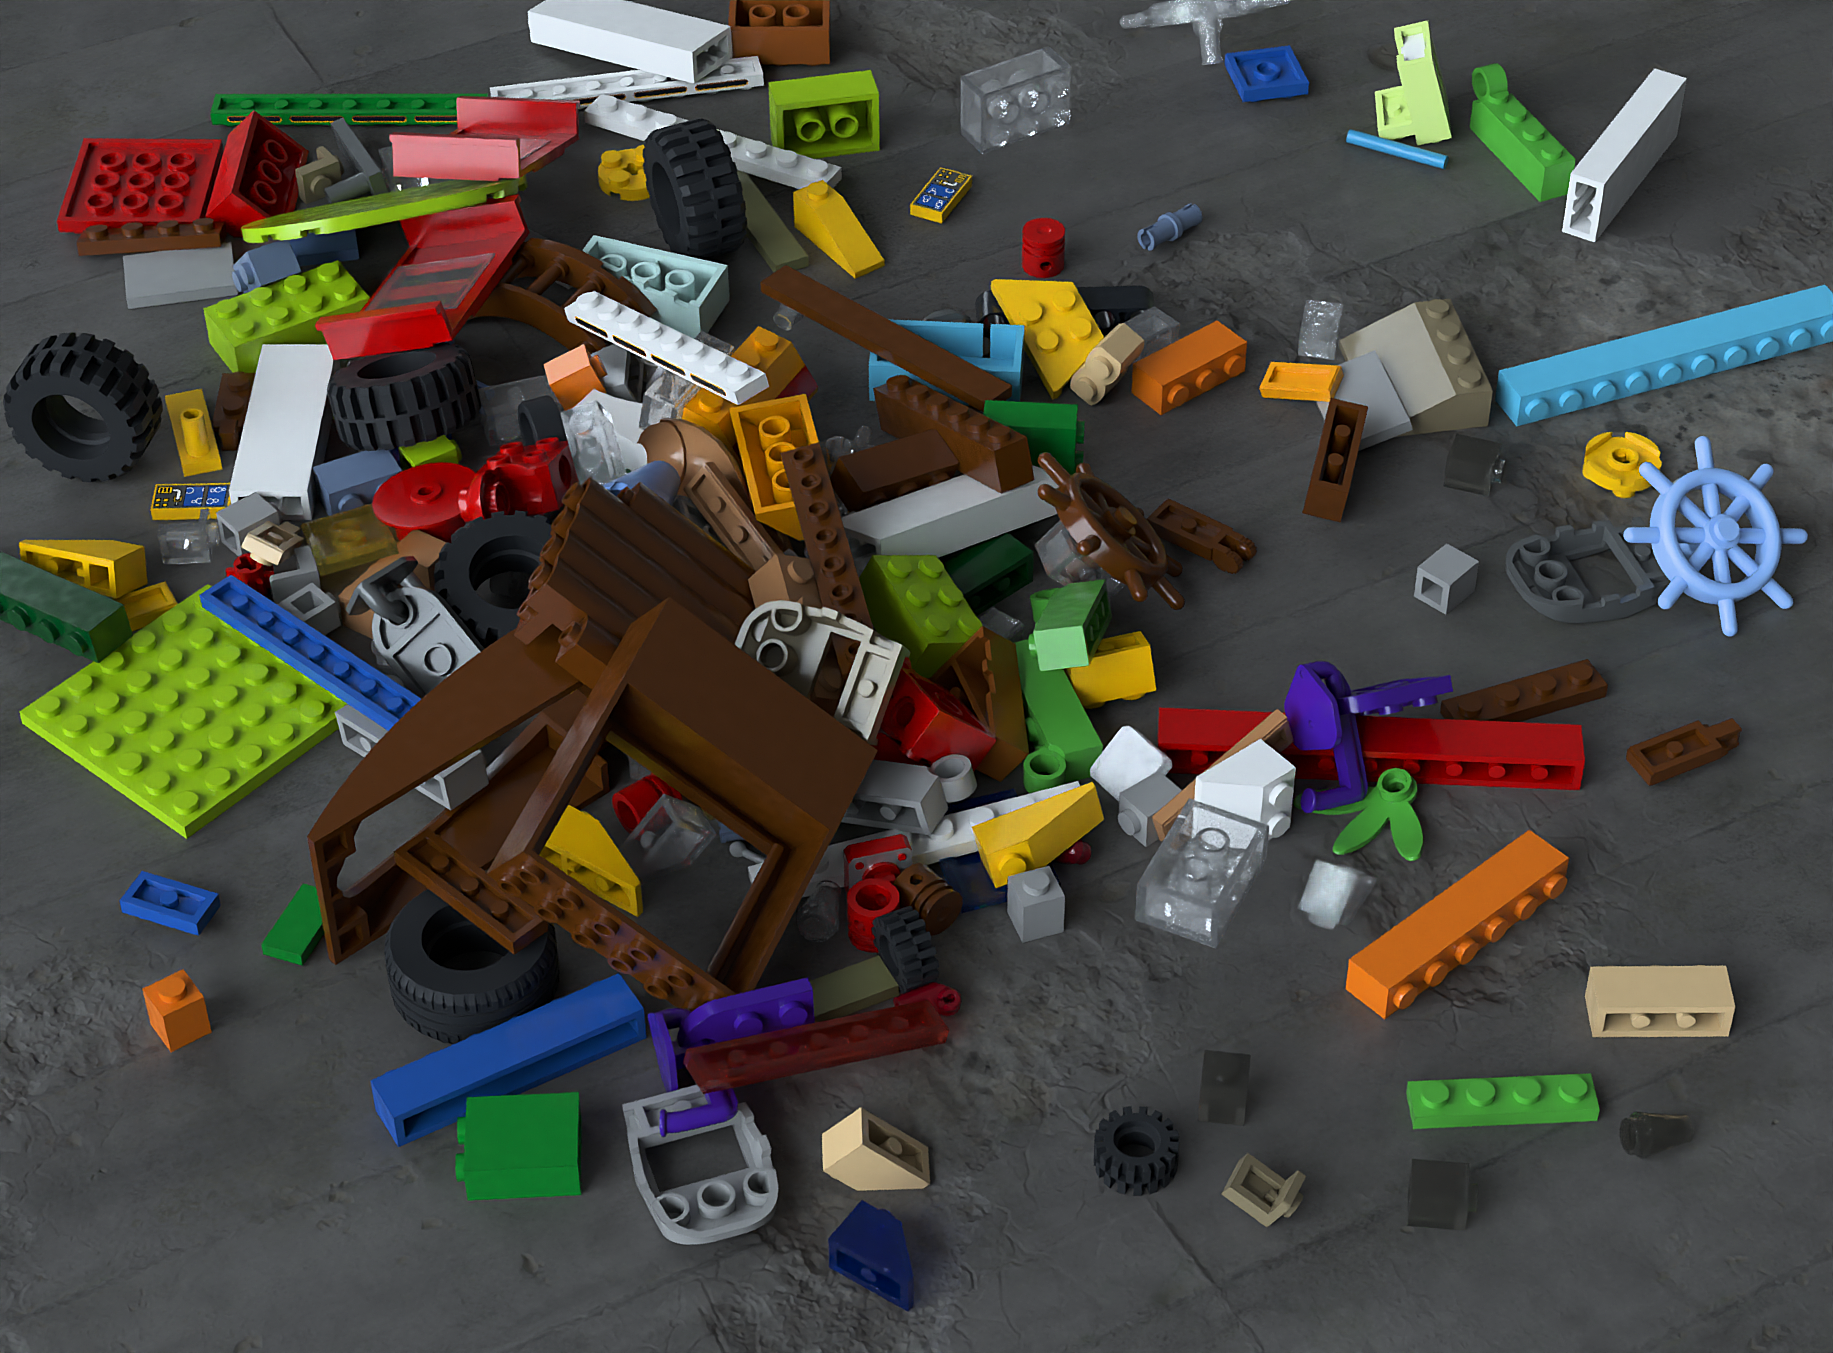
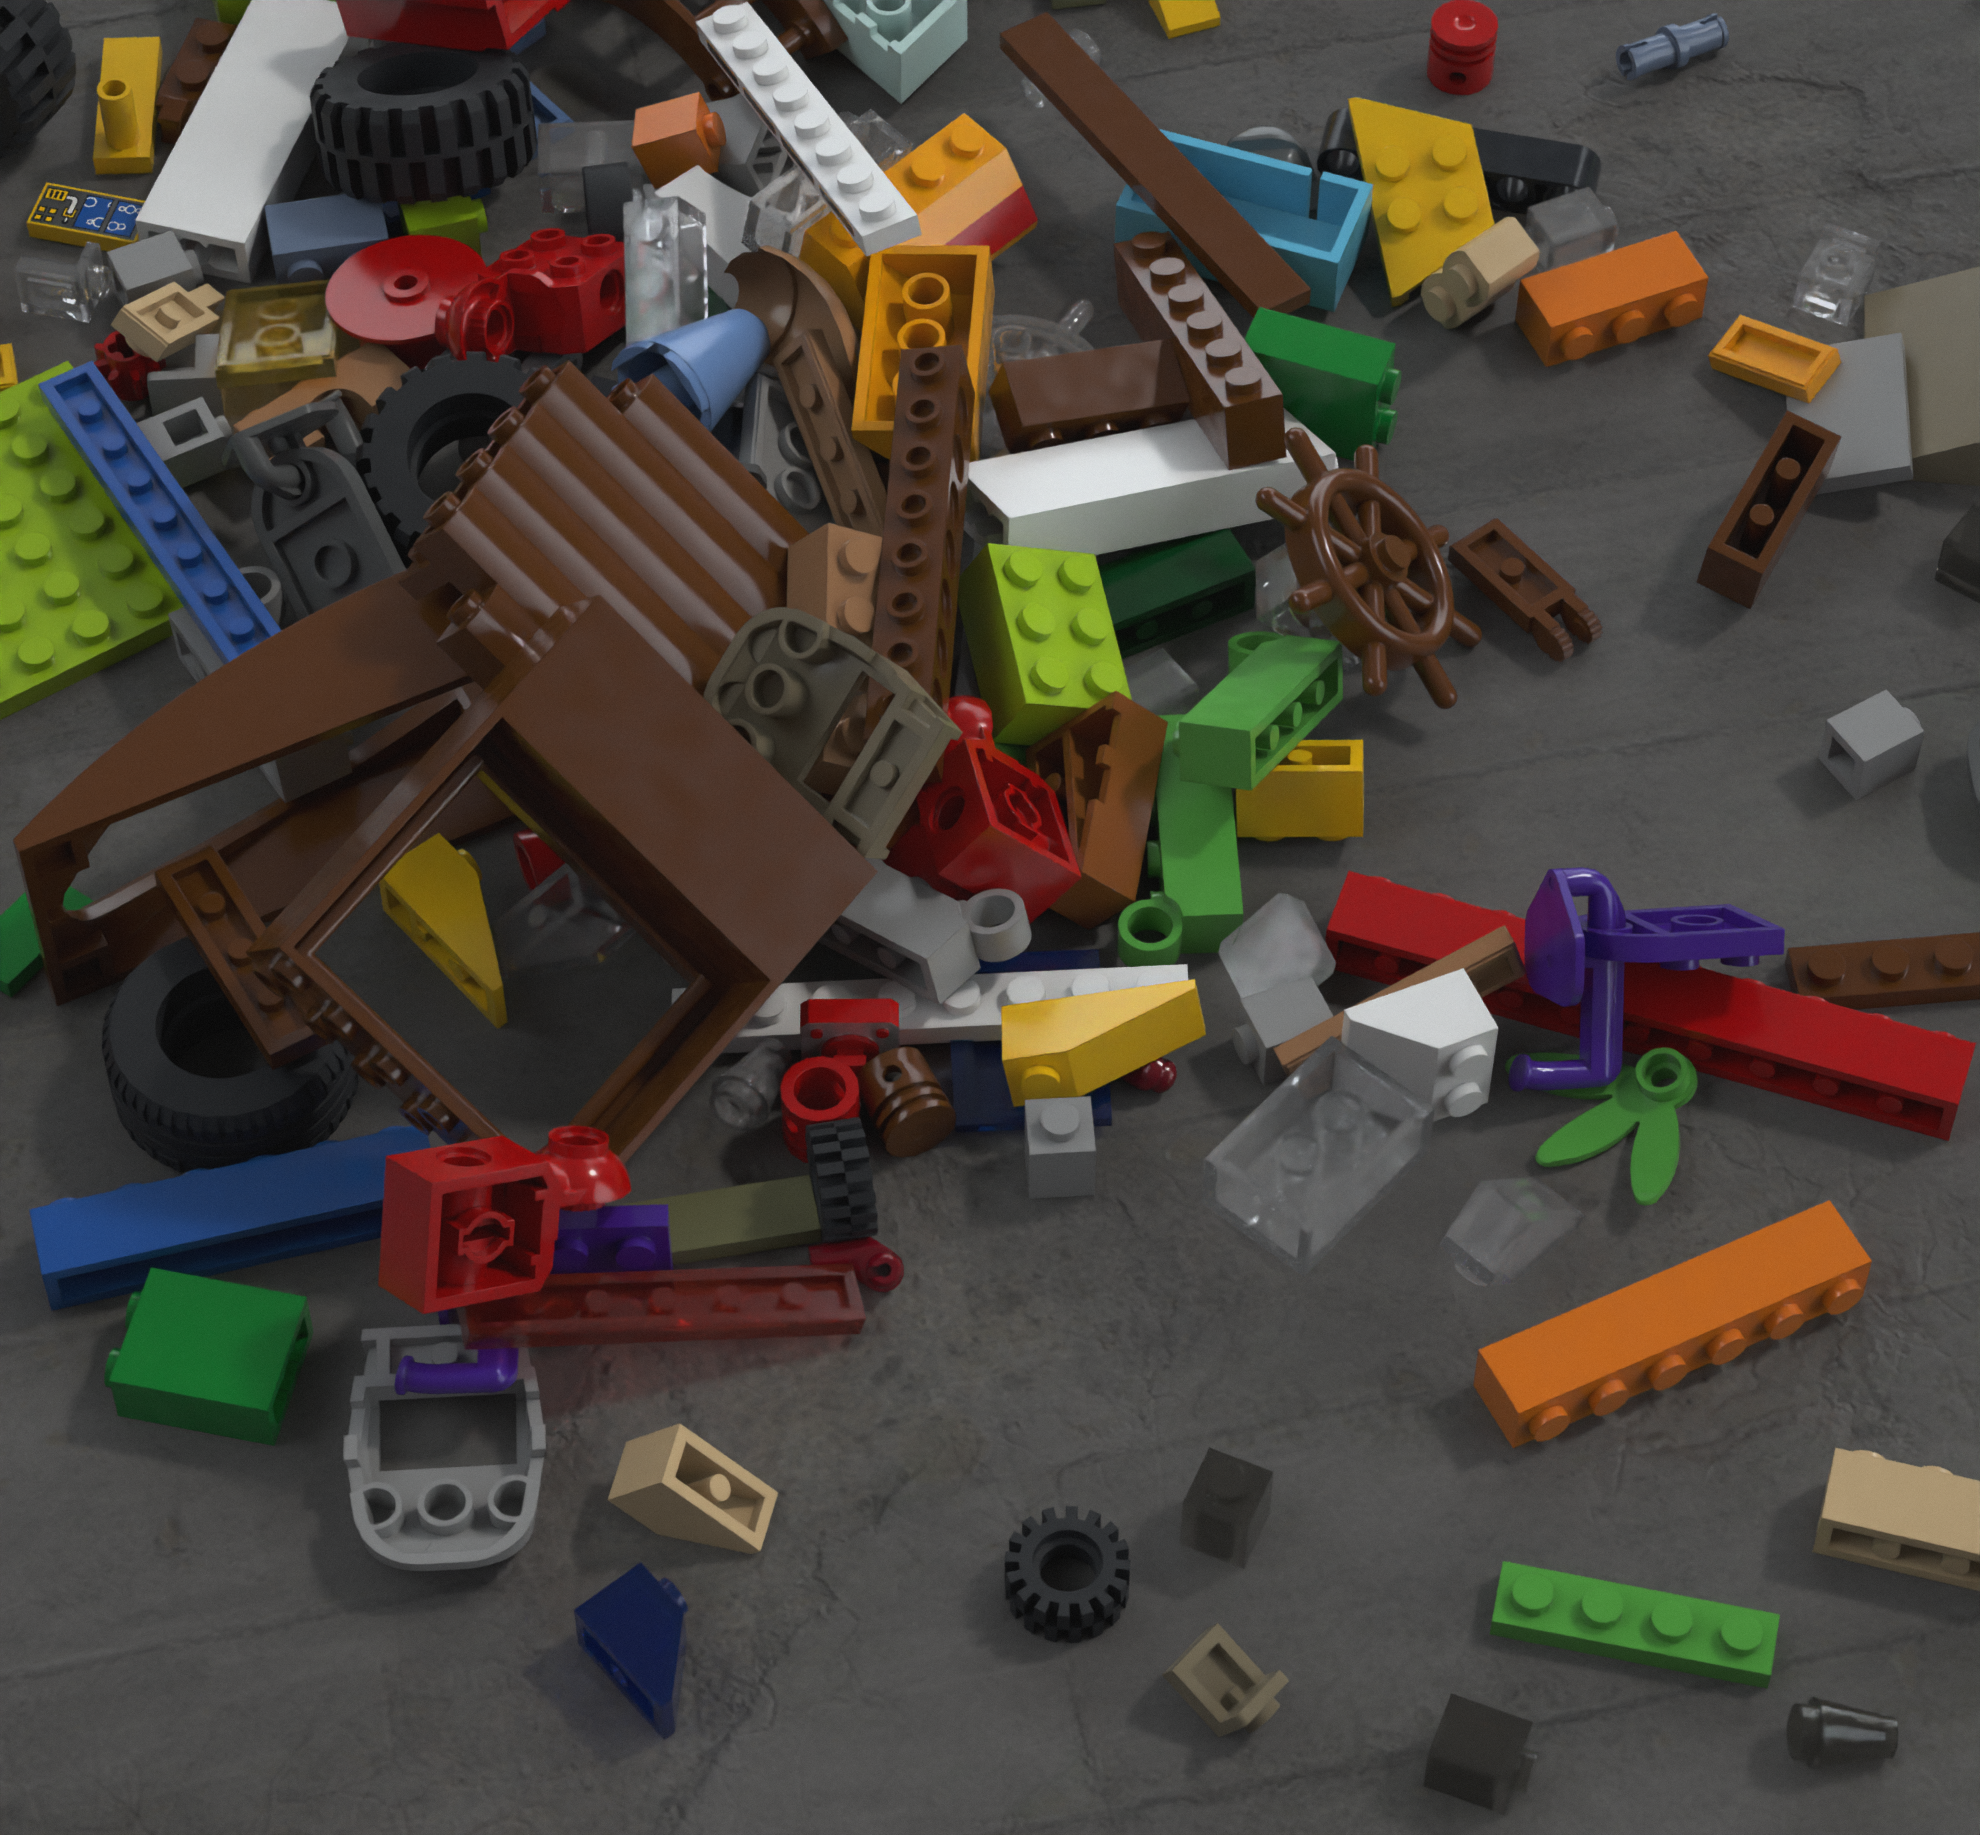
camera: 15 degrees right, 10 degrees up
none -> red brick [378,1125,631,1314]

